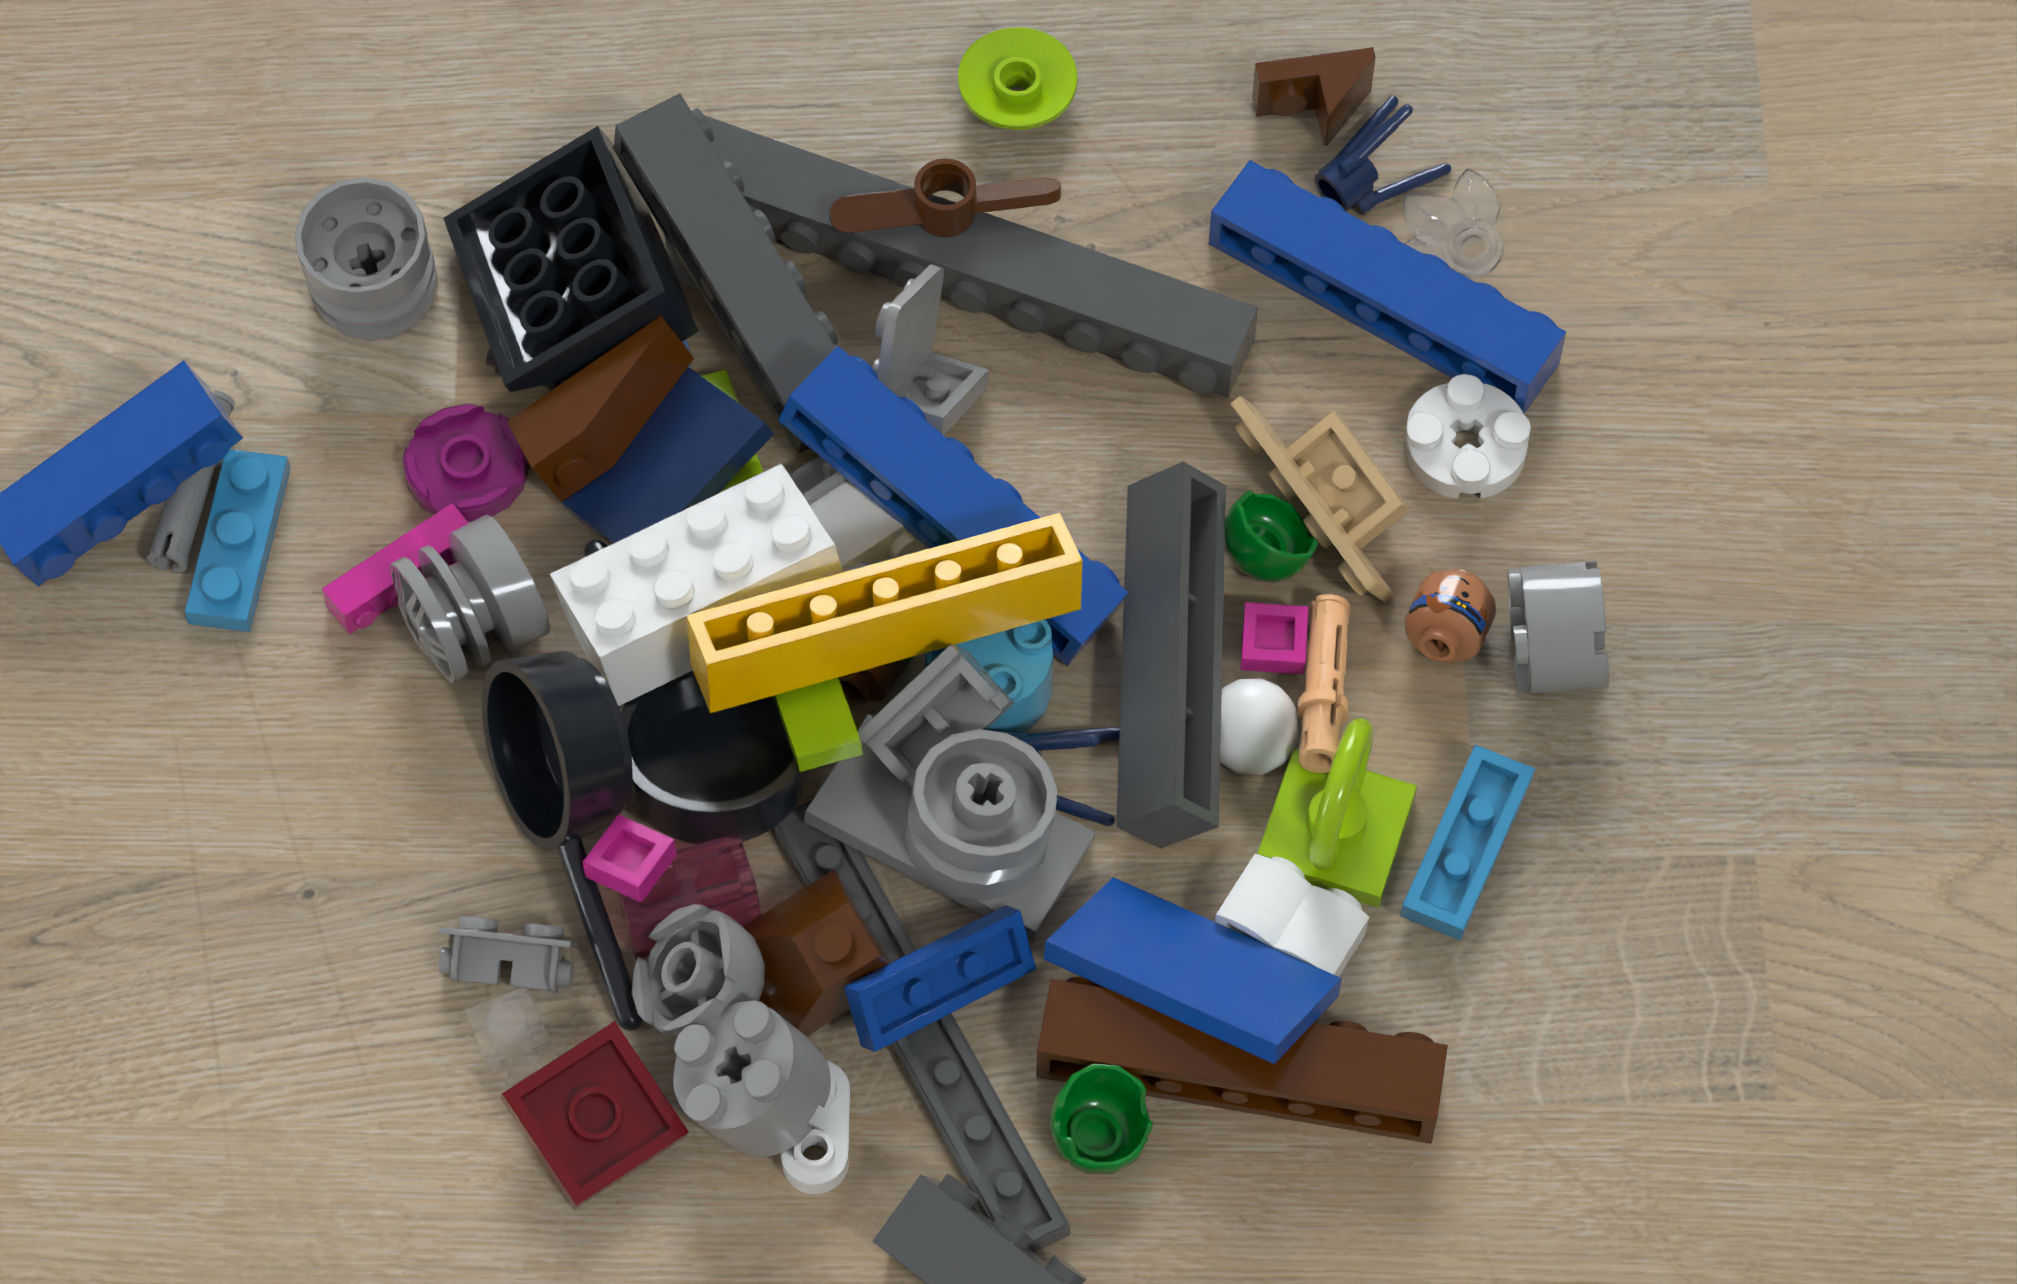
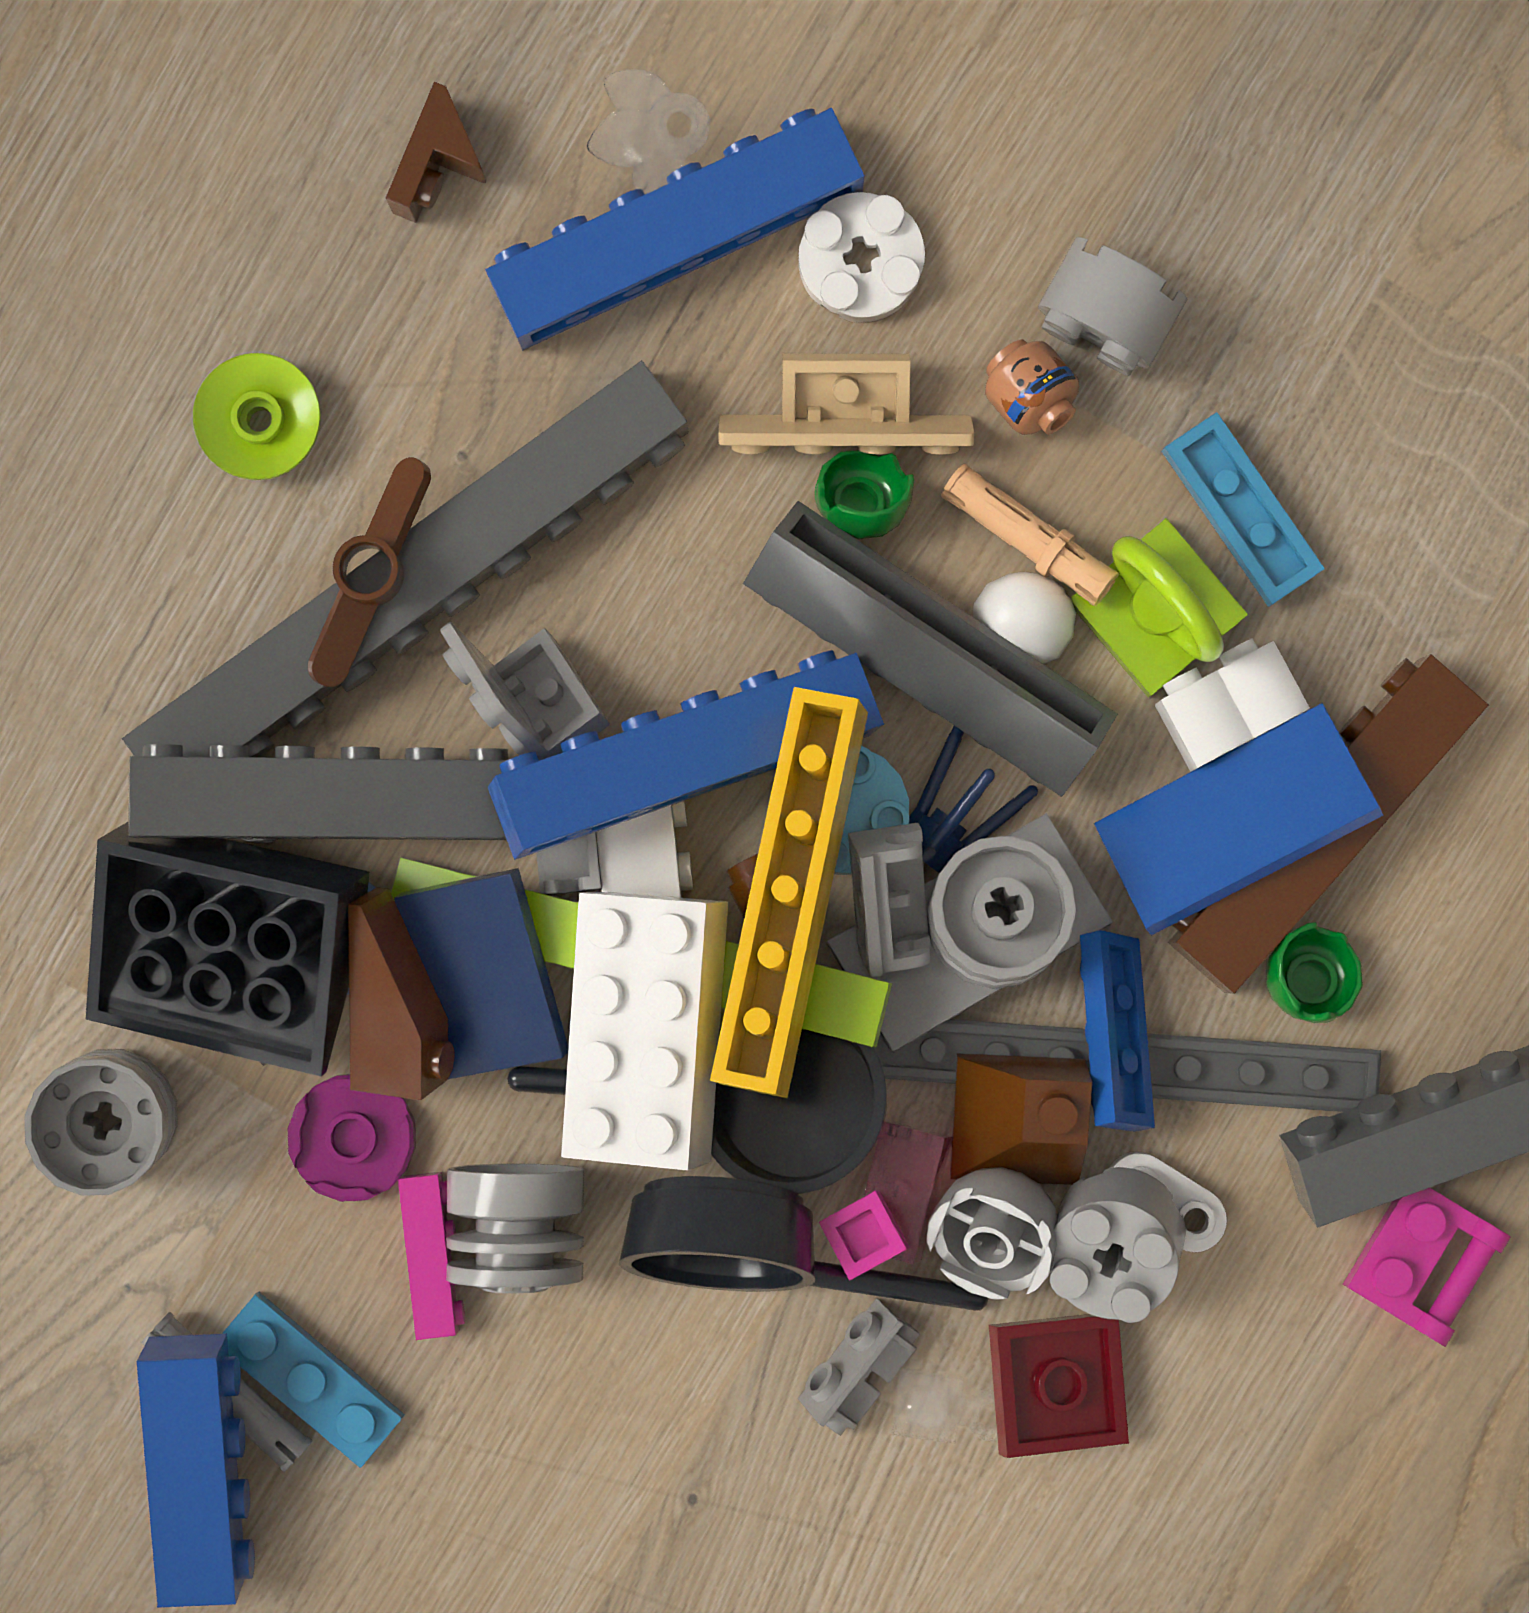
camera: 60 degrees left, 25 degrees up
dark pink plate [1240,602,1308,675] -> none
dark blue plant [1314,96,1451,216] -> none

